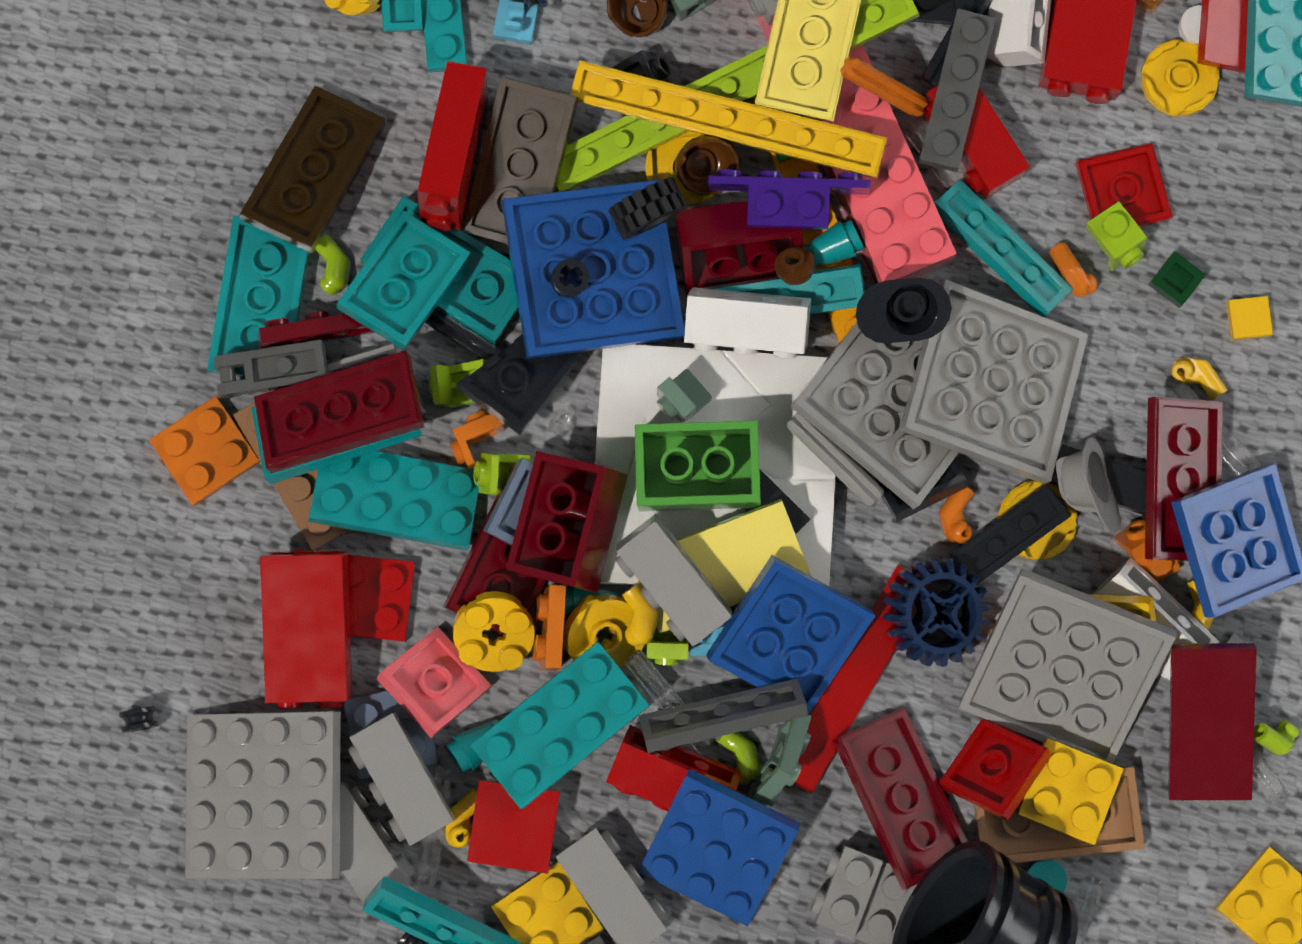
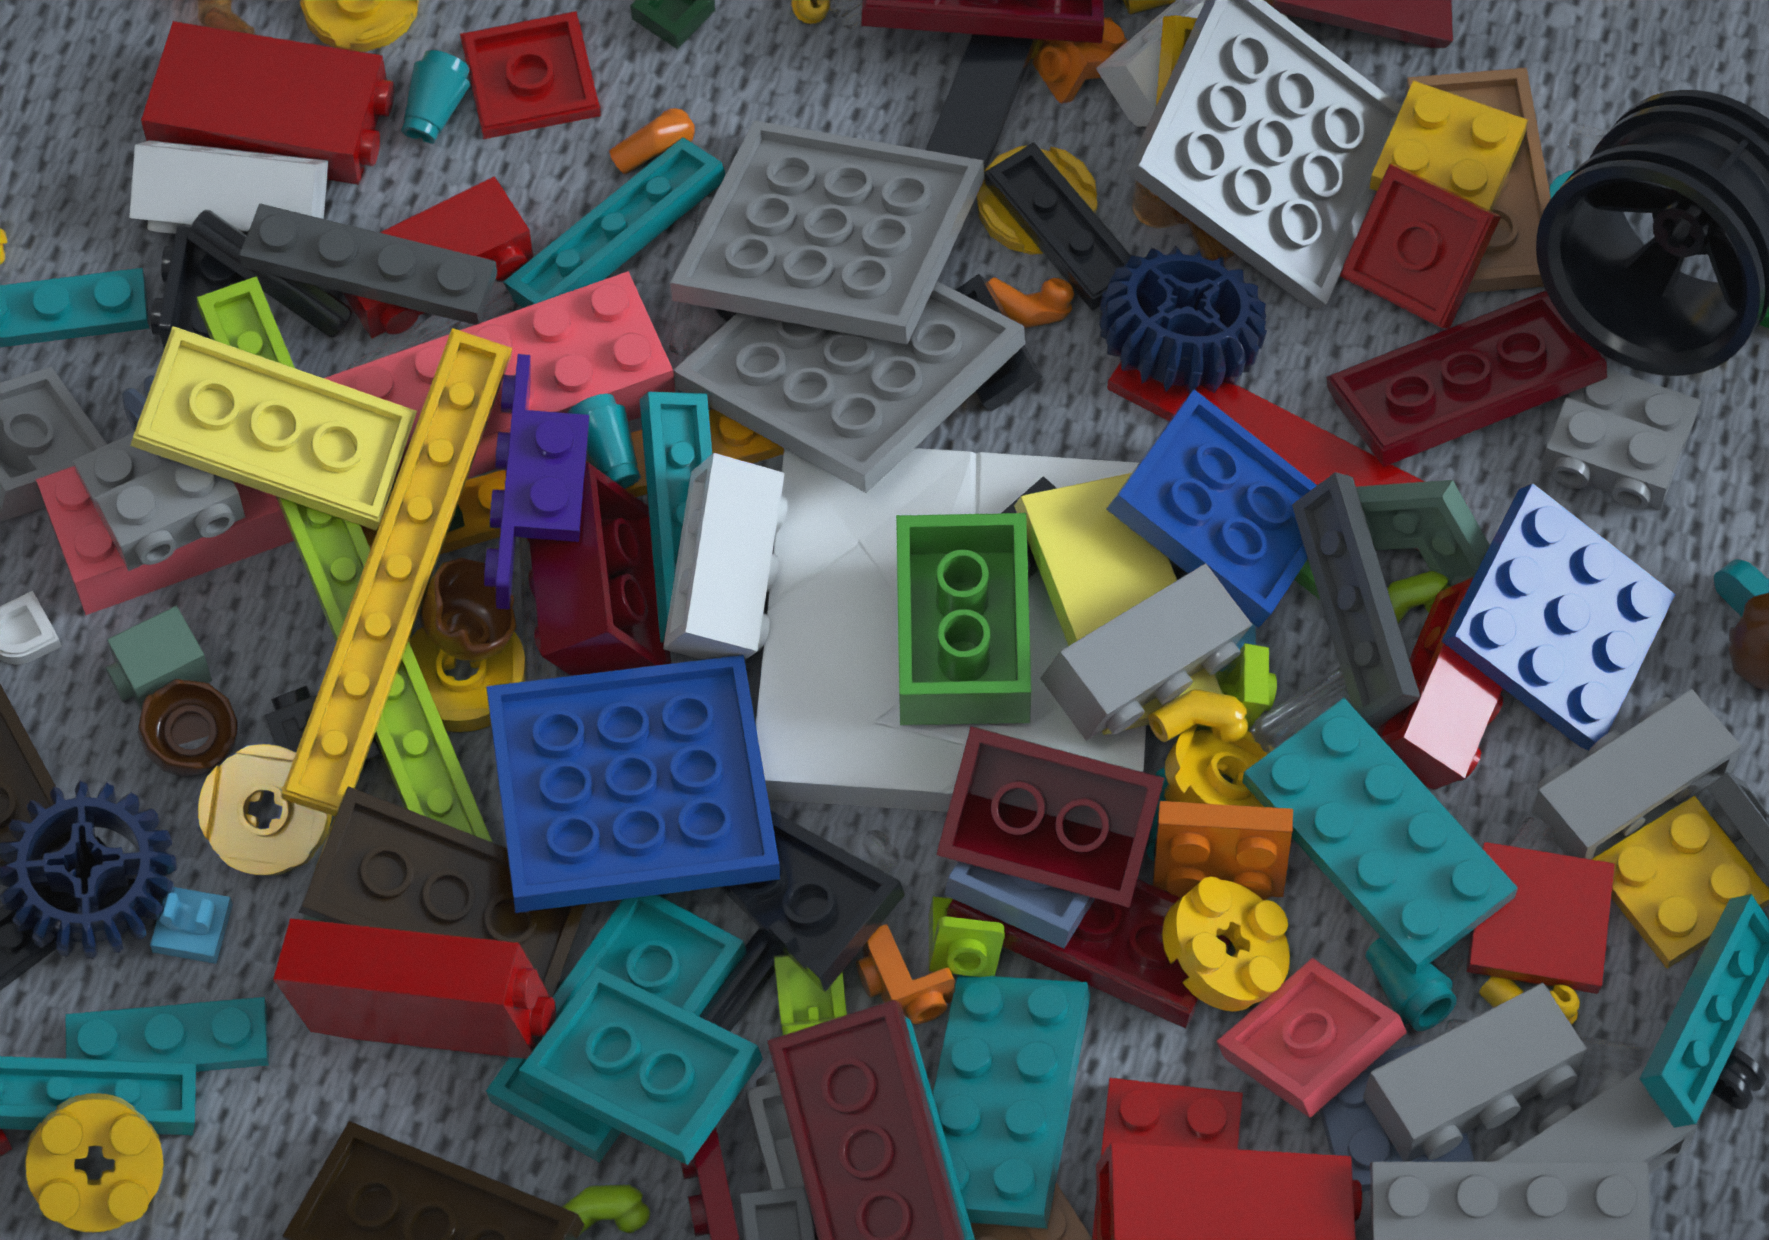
camera: 85 degrees left, 20 degrees down
black bush [550,259,589,298] -> none
black tyre [608,177,688,240] -> none
sand green bracket [656,369,712,423] -> none
reddish brown plate [774,247,815,285] -> none
light grey axle [787,412,884,506] -> none
orange axle [840,57,928,117] -> none
black piece [855,277,952,343] -> none
light grey piece [1056,437,1121,533] -> none
lime bracket [1085,201,1148,271] -> none
none -> yellow plate [198,744,332,876]
none -> teal cone [401,50,470,144]

